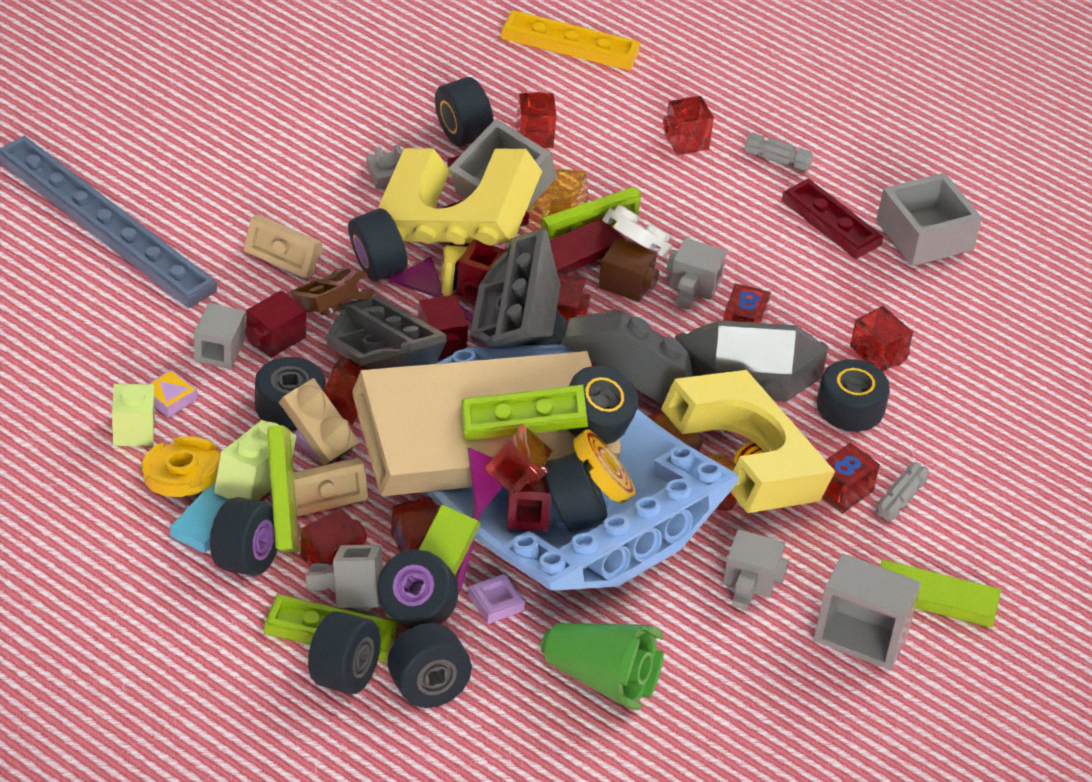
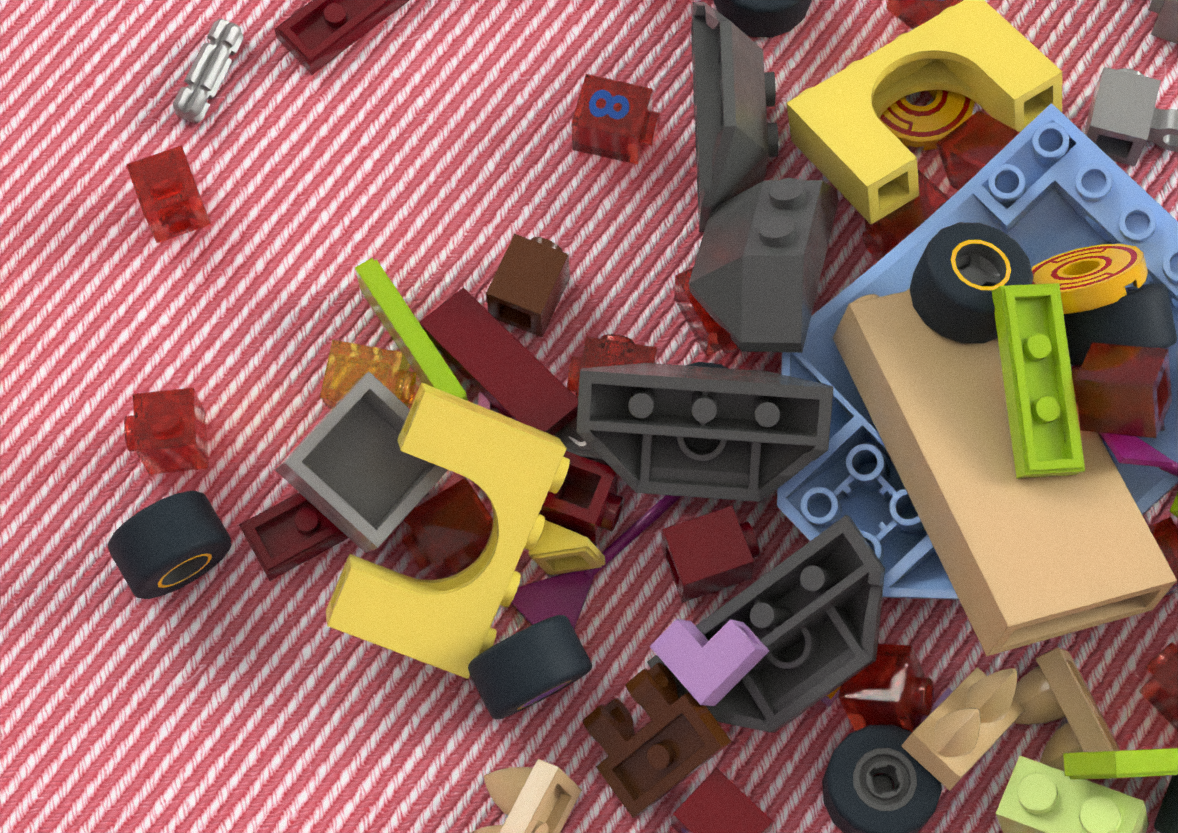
camera: 85 degrees left, 25 degrees up
light grey tile [366,144,402,190] -> none
white plate [602,204,672,258] -> none
light grey brick [667,238,727,308] -> none
none -> lavender piece [650,619,769,706]

